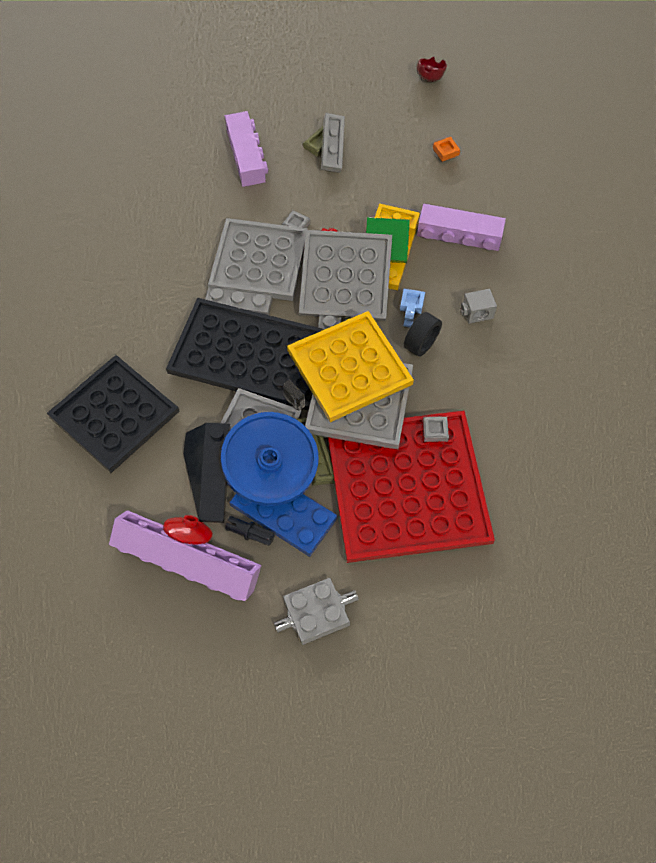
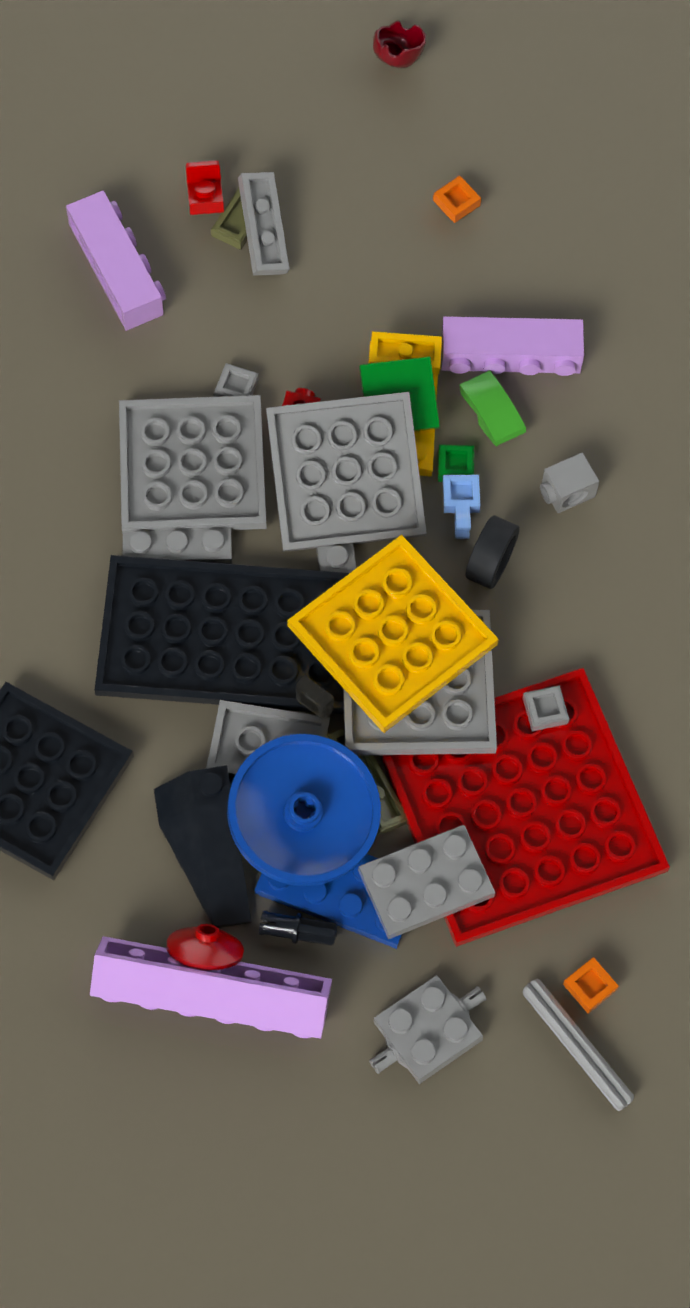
camera: 15 degrees left, 5 degrees up
none -> red bracket [186,160,224,215]
none -> light grey plate [358,825,495,939]
none -> green tile [438,445,474,482]
none -> bright green slope [459,370,526,446]
none -> light grey axle [522,979,634,1111]
none -> orange plate [563,957,619,1014]

